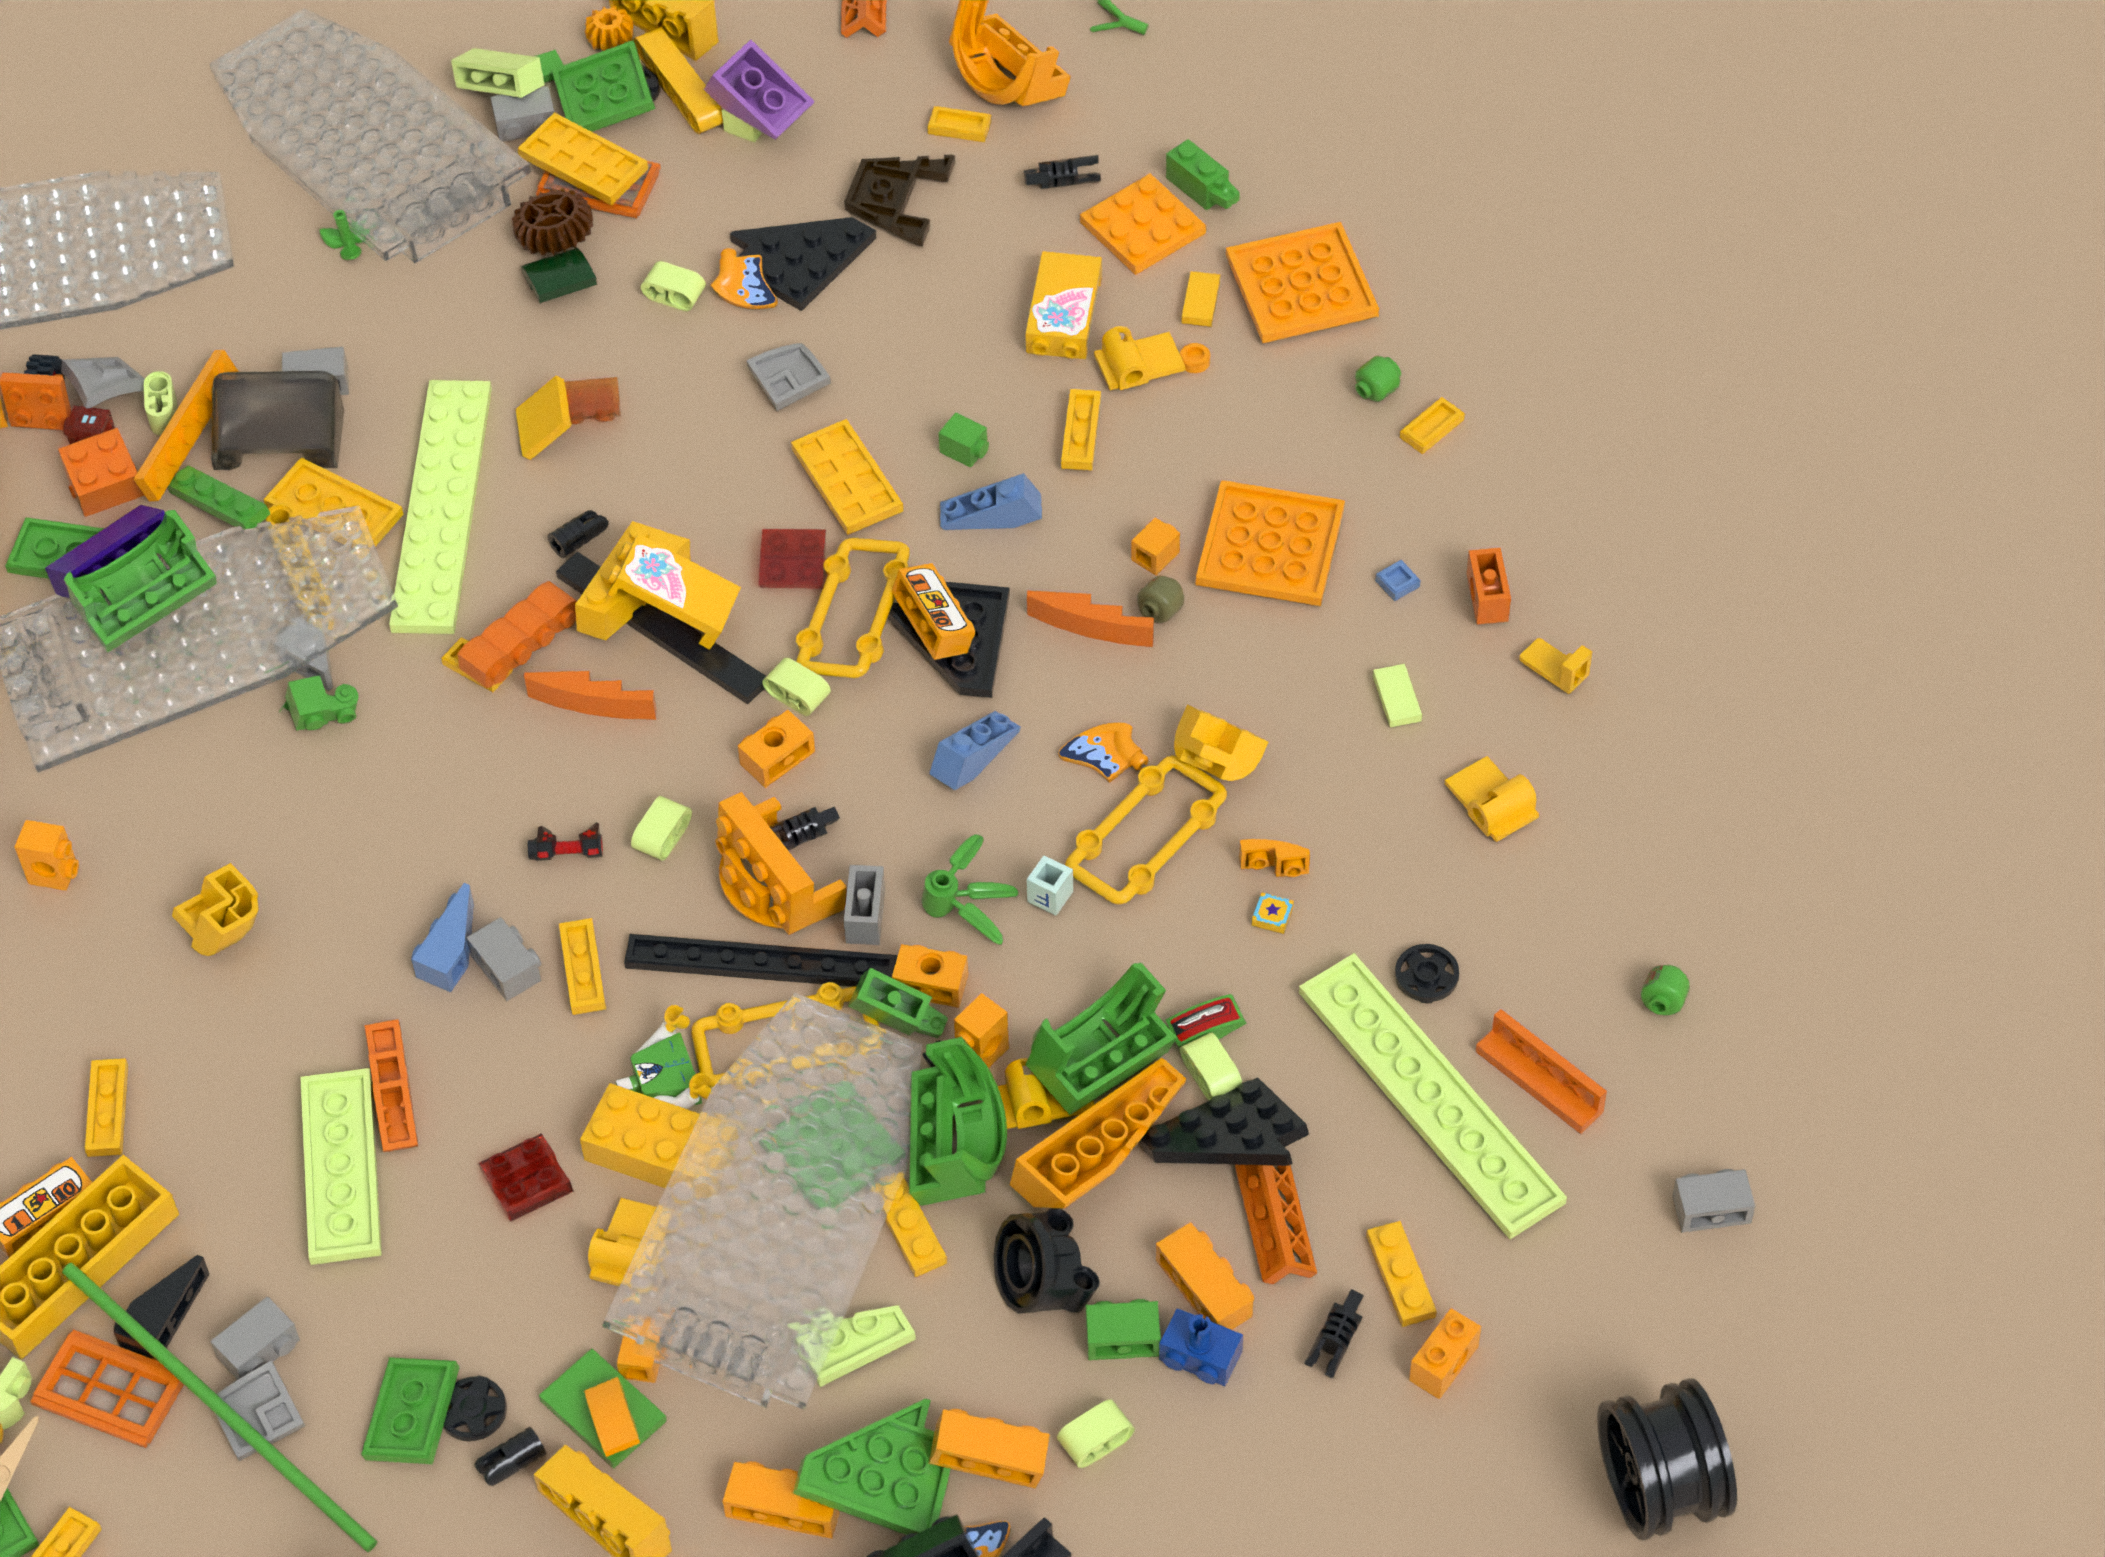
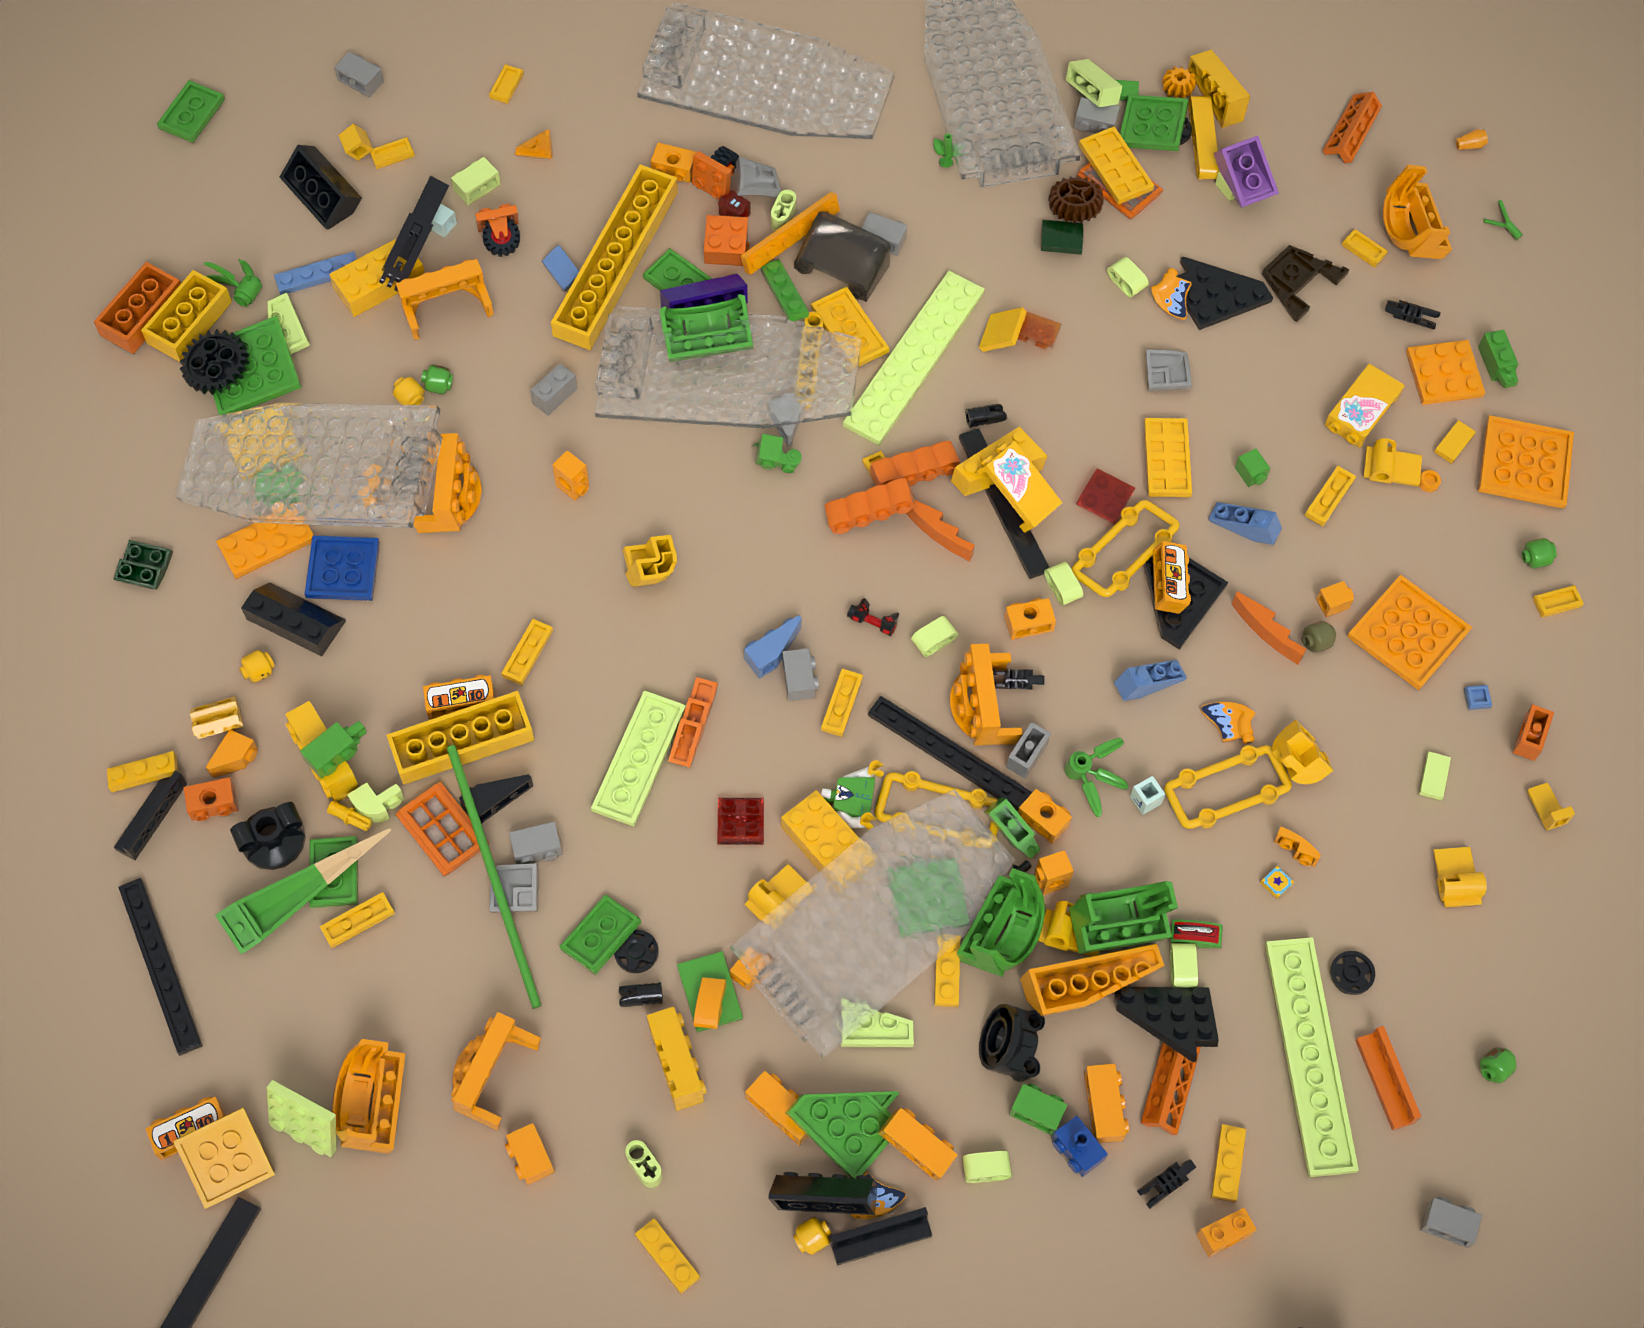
camera: 25 degrees right, 10 degrees up
none -> orange brick [824,478,916,534]

